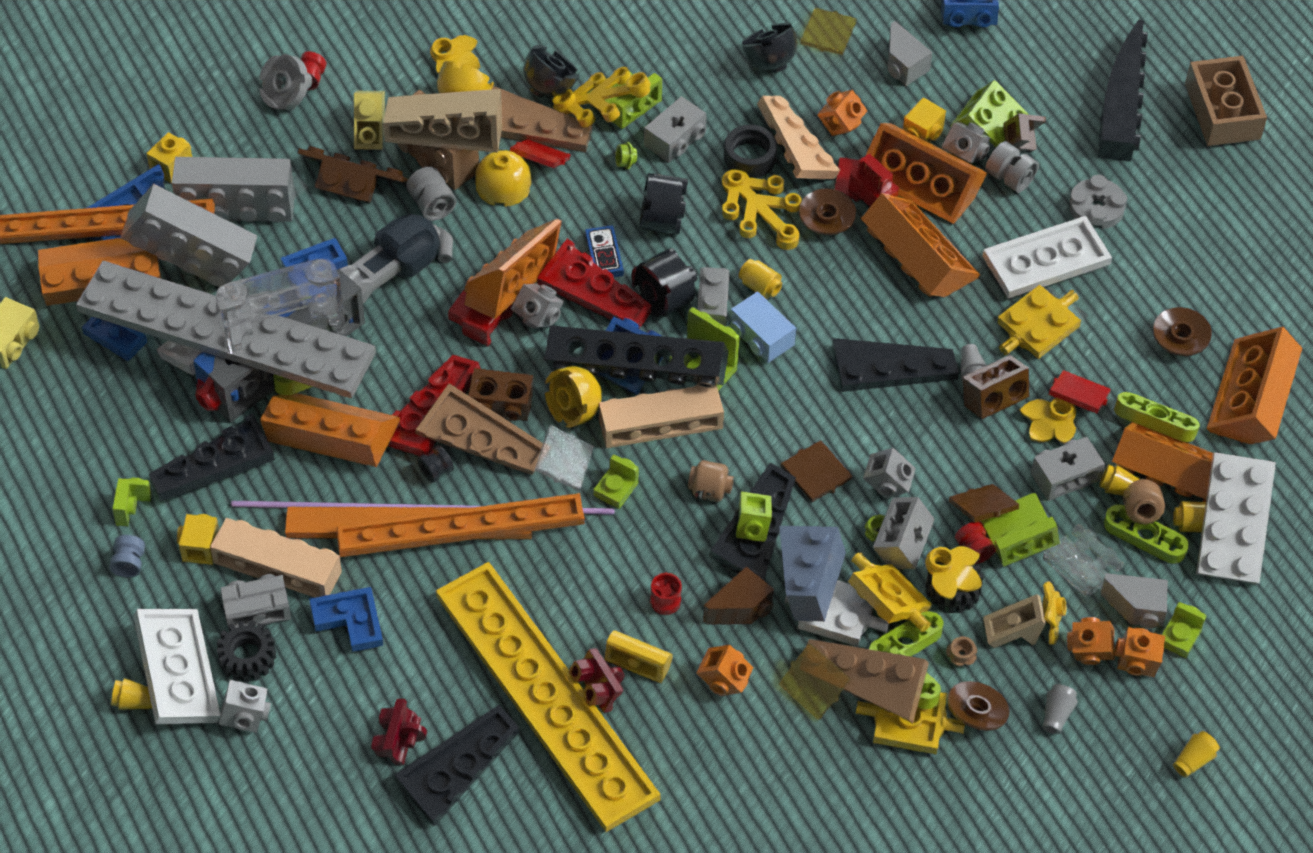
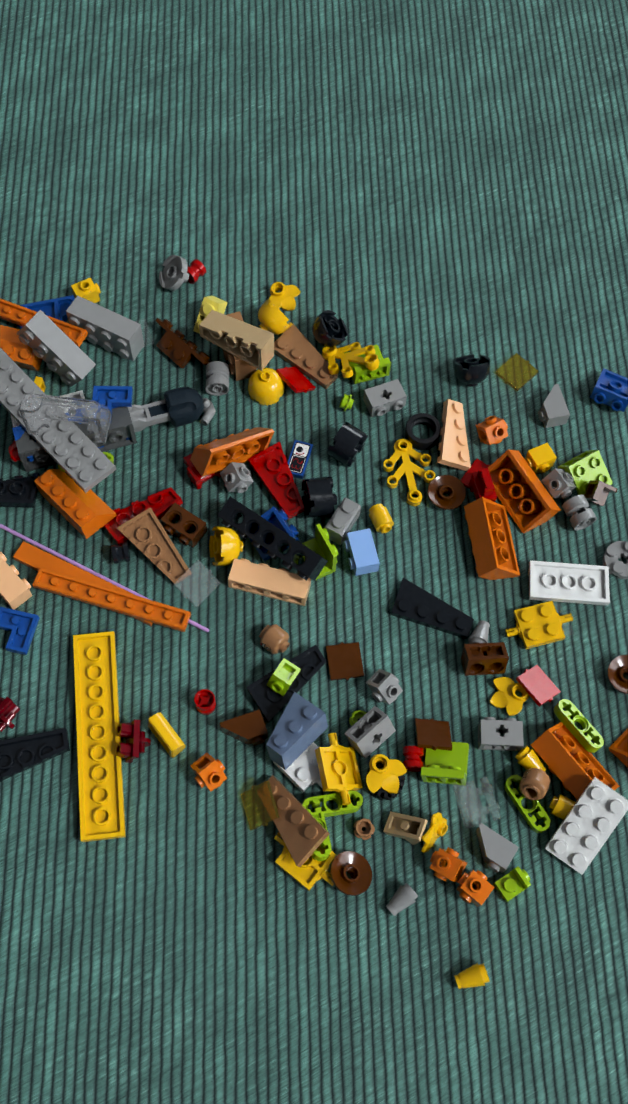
camera: 25 degrees right, 10 degrees up
lime bracket [594,454,639,509] -> none

